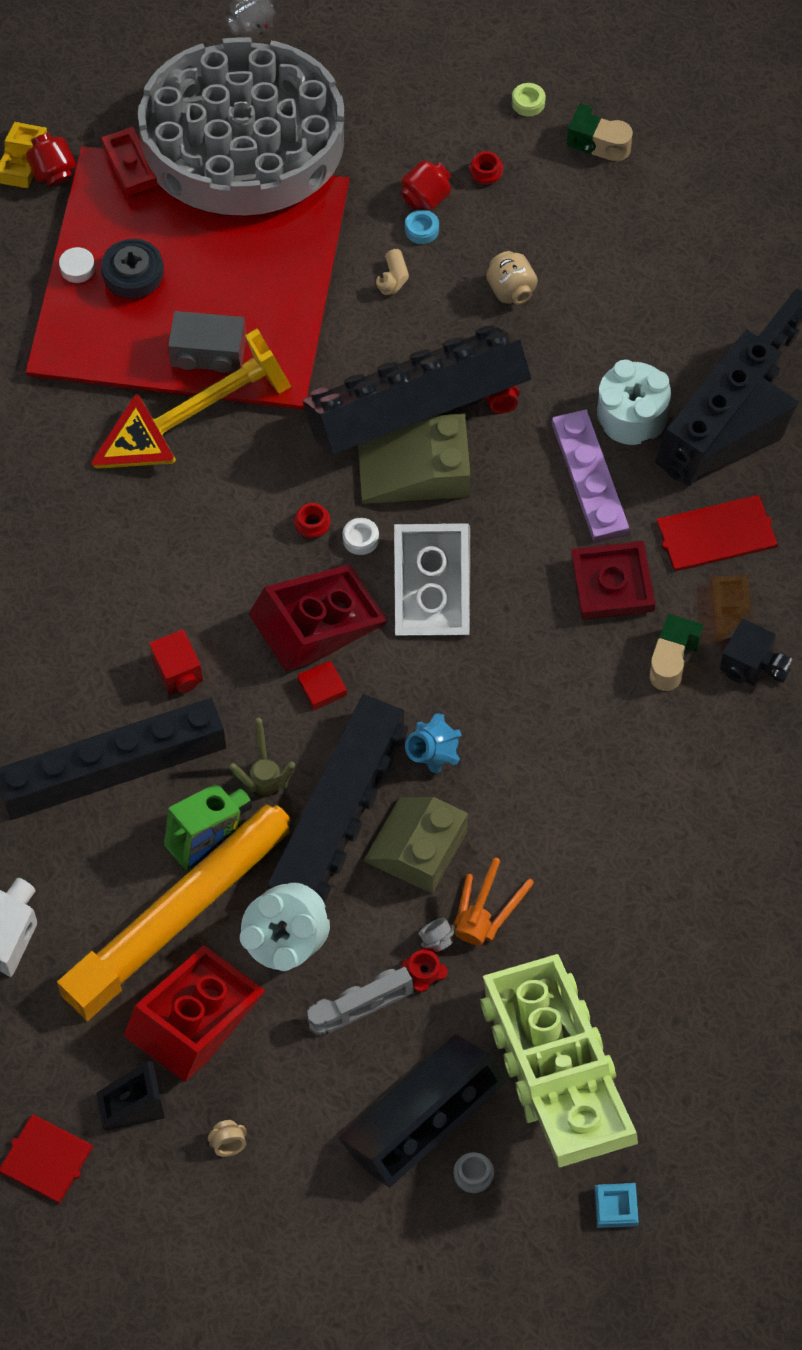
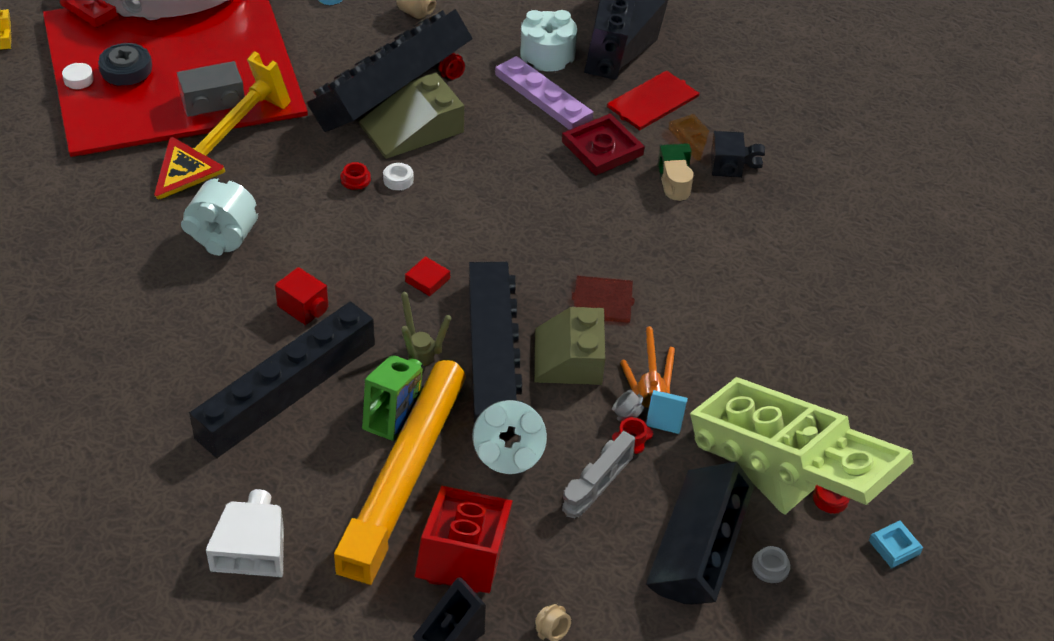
camera: 30 degrees left, 15 degrees down
red head [25,133,76,187] -> none
dark red slope [248,564,388,671] -> none
tan arm [376,249,409,295] -> none
white slope [394,524,470,636] -> none
dark azure rock [405,713,462,773] -> none
none -> light aqua brick [181,179,258,256]
none -> clear red piece [572,276,635,323]
none -> medium azure tile [646,390,688,434]

